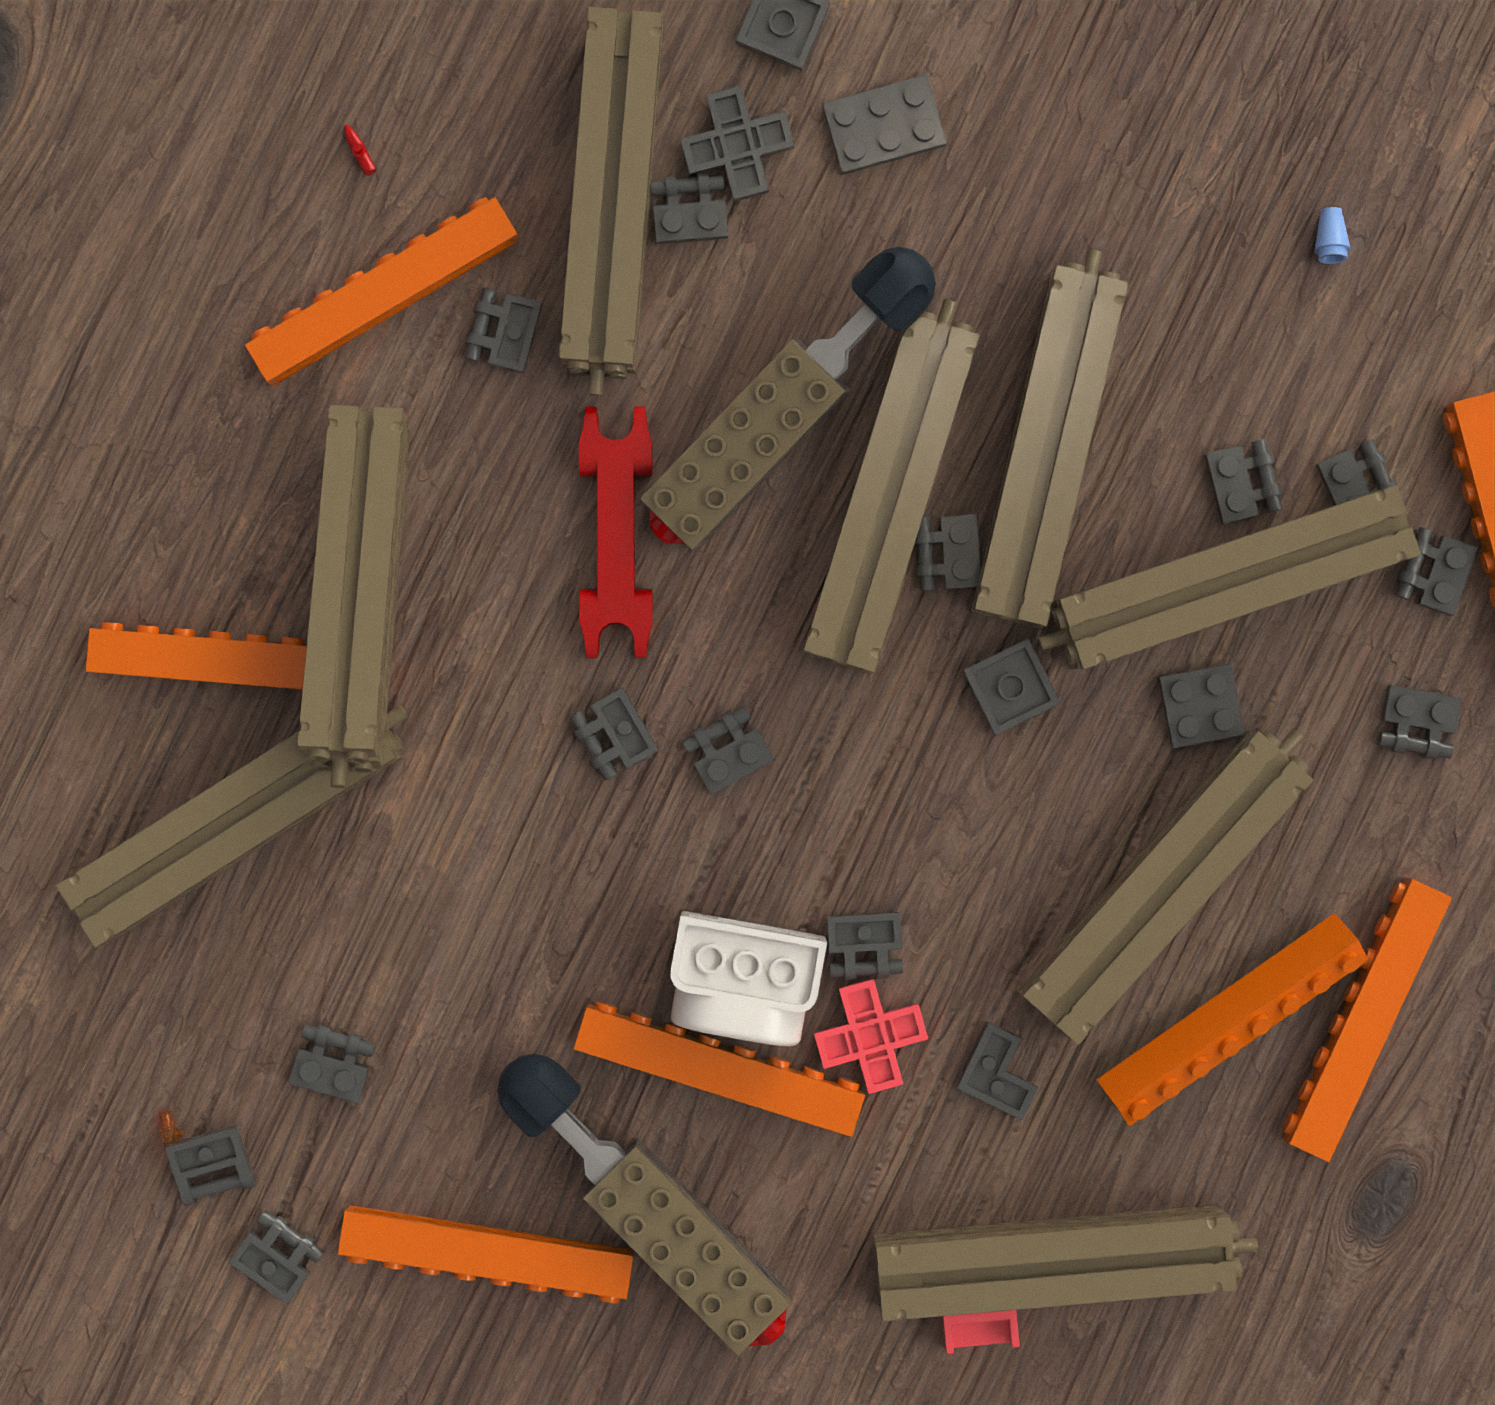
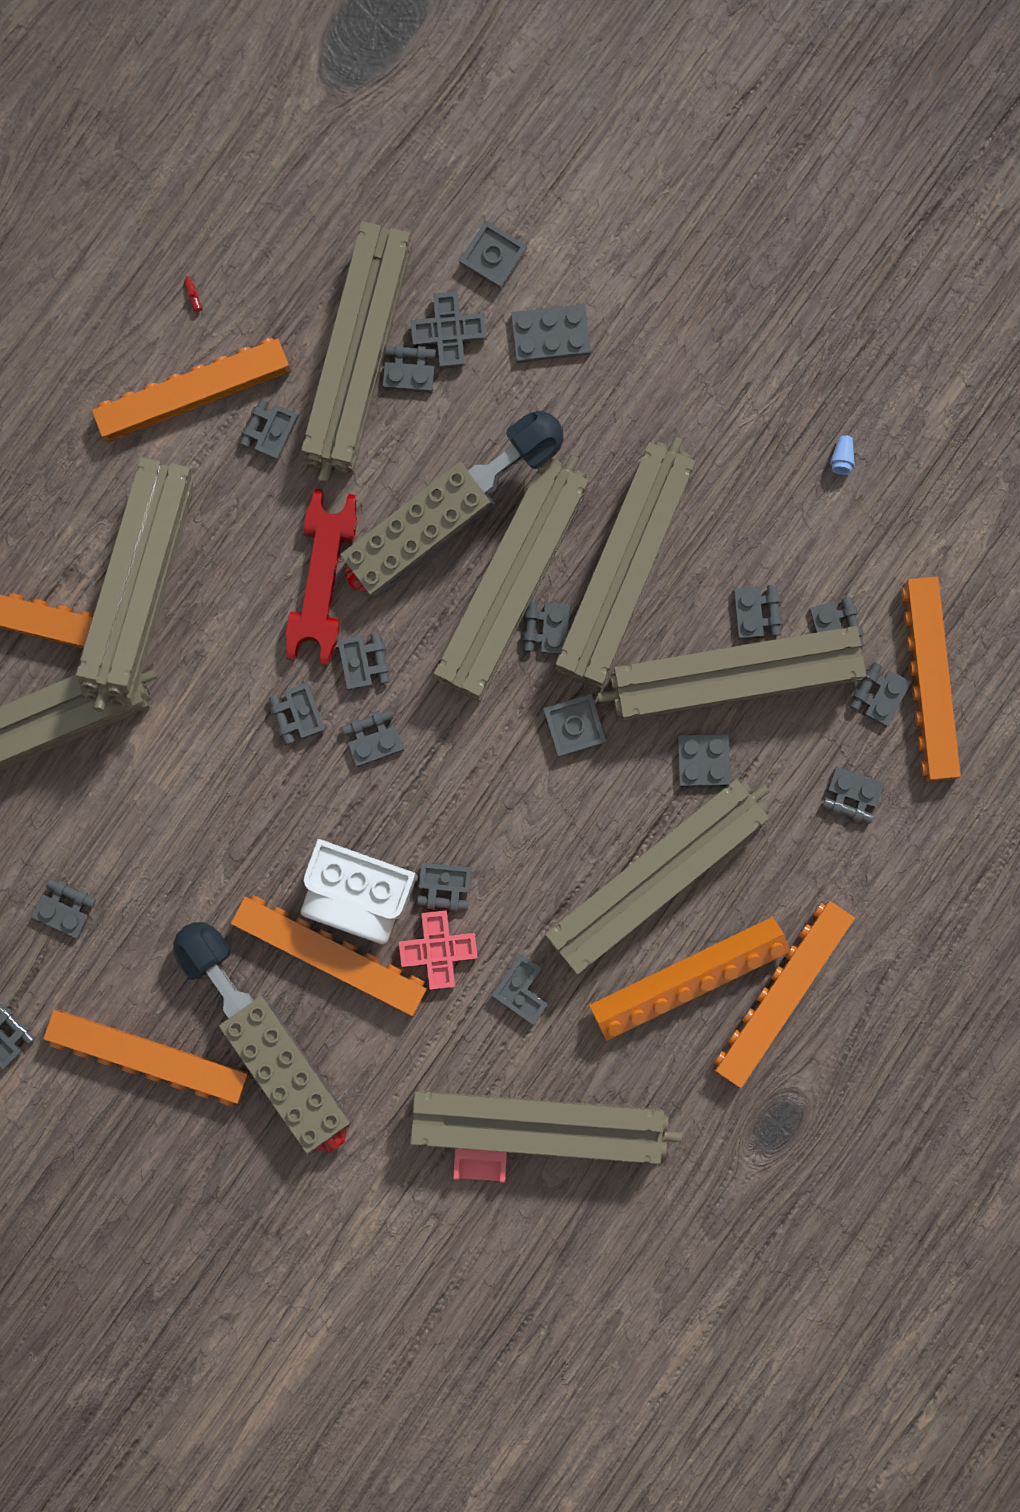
camera: 10 degrees right, 5 degrees down
none -> dark grey plate [338,633,390,690]

